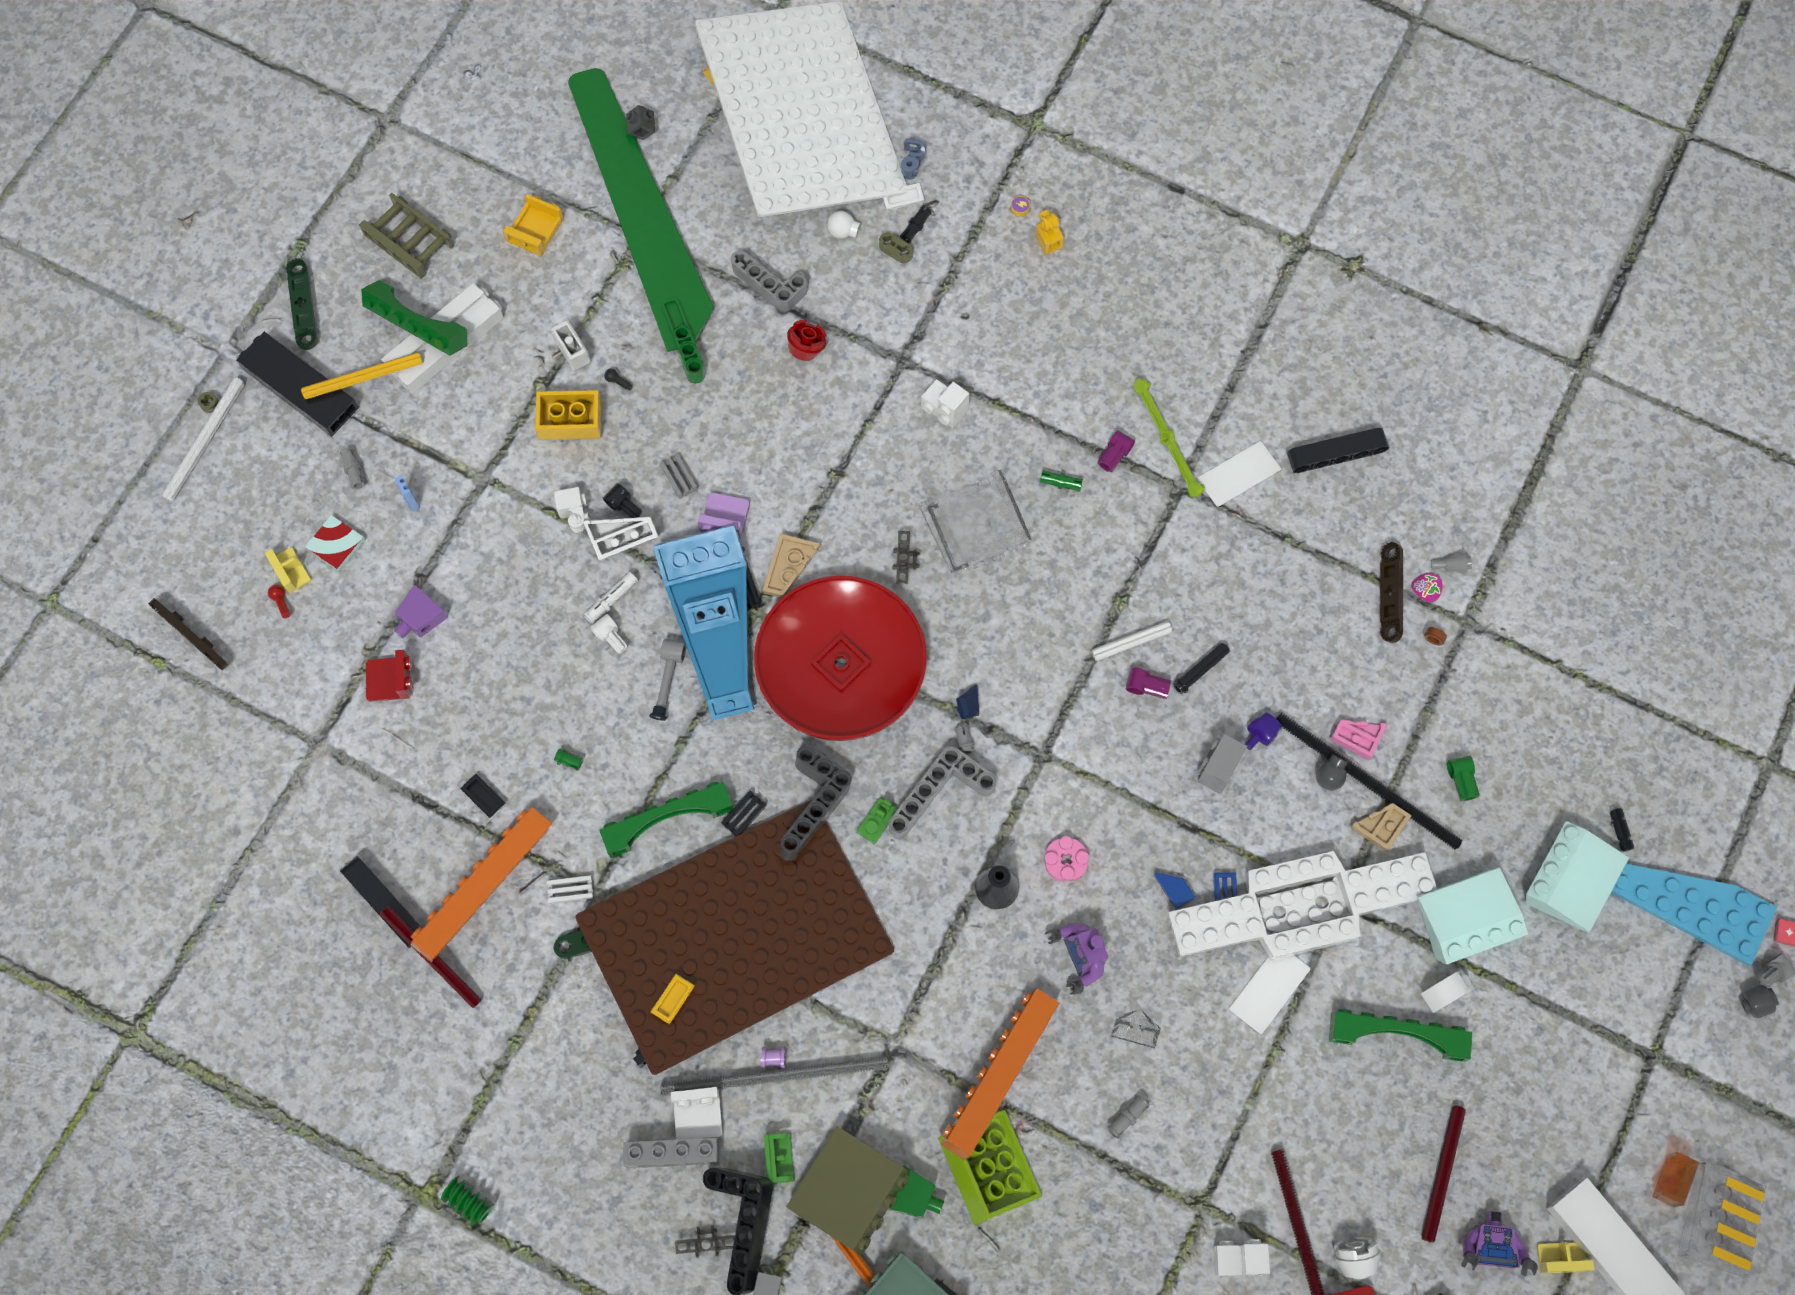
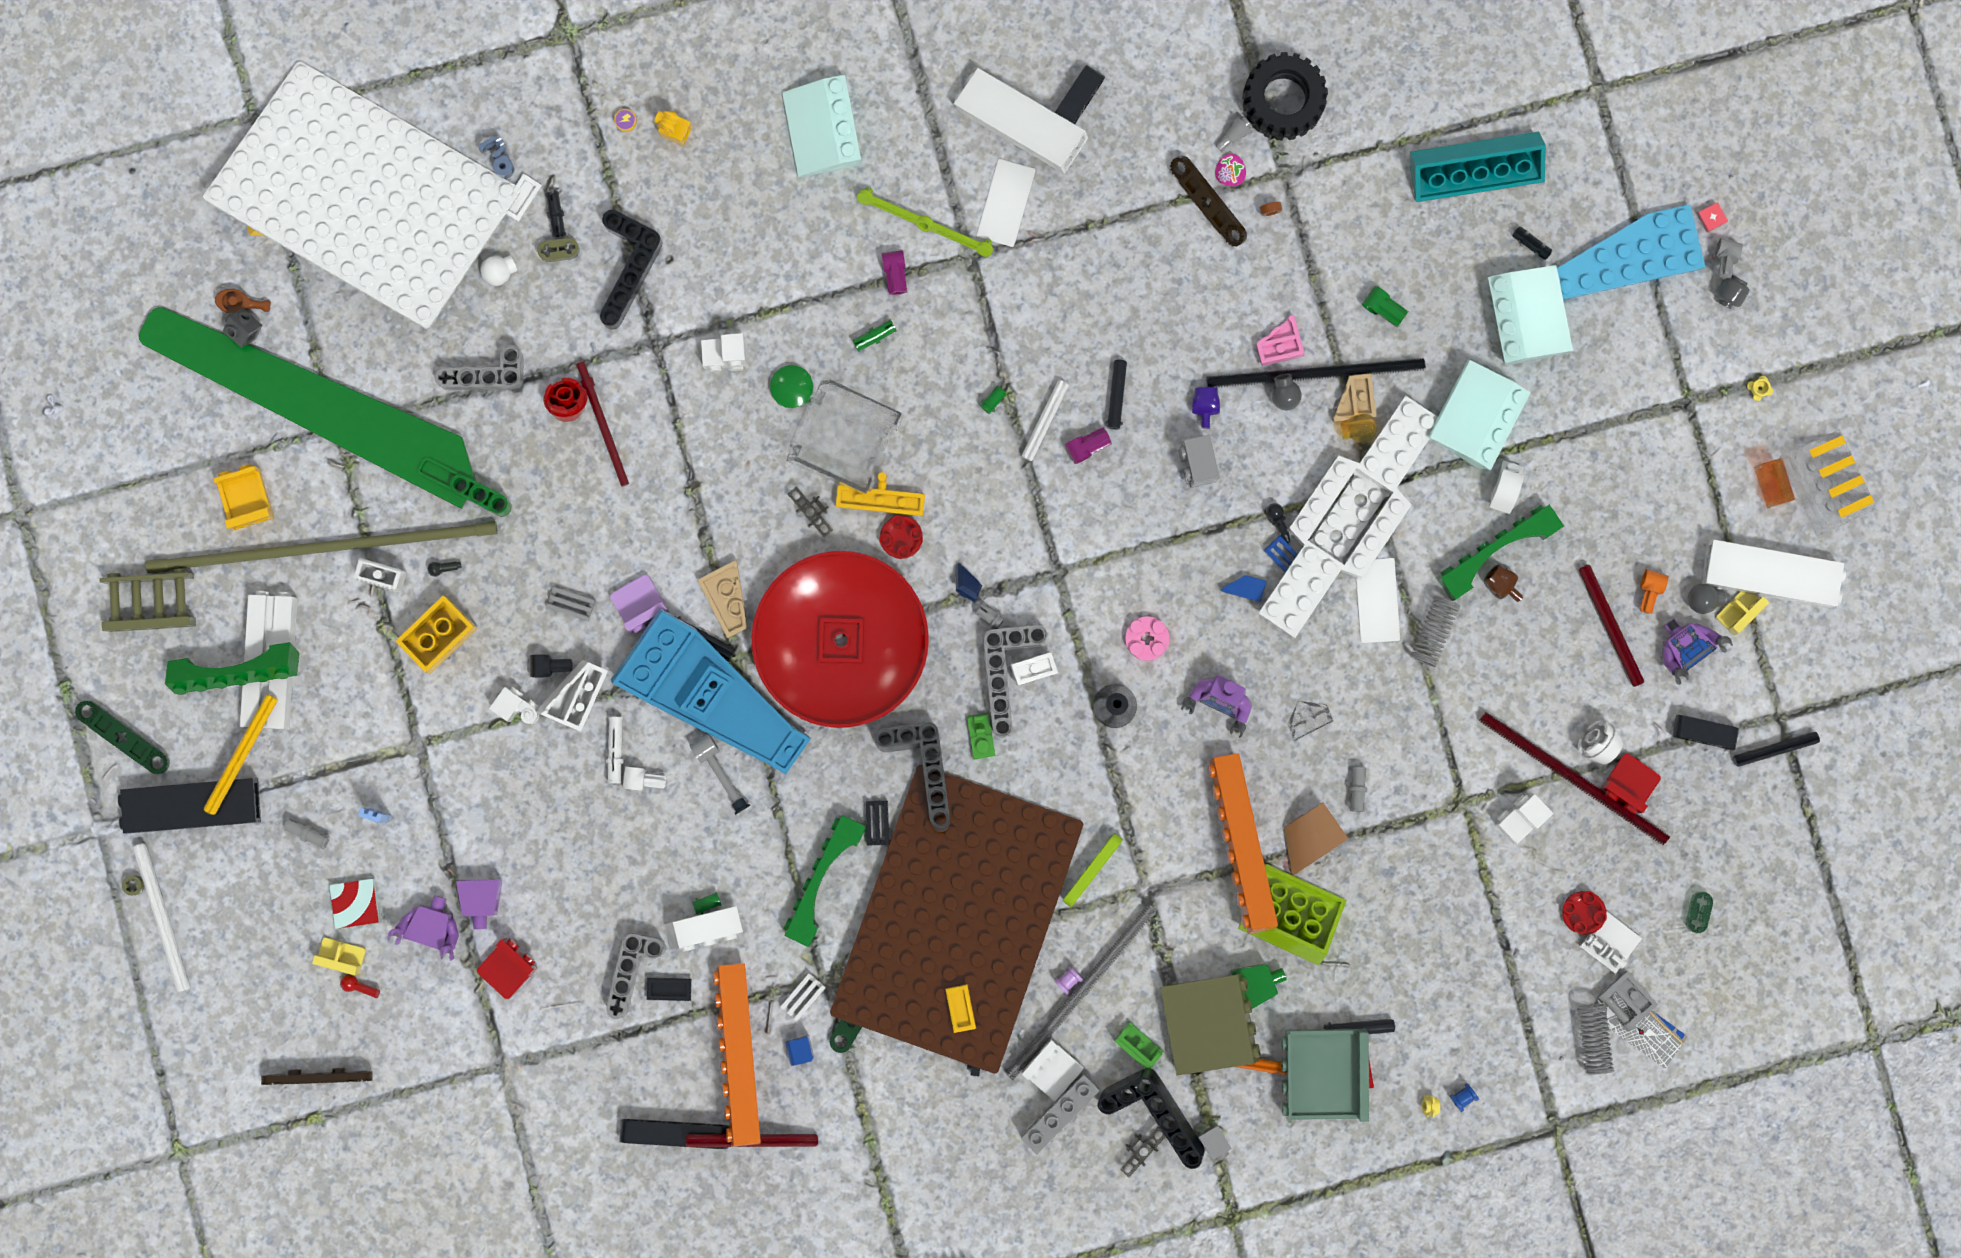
camera: 40 degrees left, 15 degrees up
none -> olive piece [145,521,498,573]
none -> dark orange piece [215,289,271,314]
none -> medium lavender torso [387,895,459,961]
none -> dark red bar [576,361,629,487]
none -> black beam [600,210,663,330]
none -> light grey beam [606,933,666,1019]
none -> white wedge [664,906,743,952]
none -> green dish [770,365,813,408]
none -> light aqua slope [782,75,862,178]
none -> blue piece [785,1035,814,1066]
none -> yellow plate [836,472,925,517]
none -> red dish [879,515,923,559]
none -> white brick [954,68,1088,174]
none -> green pin [980,386,1007,414]
none -> white plate [1010,652,1058,686]
none -> lime beam [1062,833,1123,908]
none -> black tyre [1242,52,1328,141]
none -> black bar [1266,503,1290,543]
none -> medium nougat slope [1284,802,1349,875]
none -> clear yellow piece [1341,413,1377,443]
none -> teal slope [1410,131,1546,202]
none -> light grey piece [1410,596,1460,667]
none -> reddish brown piece [1484,564,1523,602]
none -> orange axle [1640,569,1669,614]
none -> dark grey piece [1688,584,1726,614]
none -> light yellow plate [1747,376,1773,401]

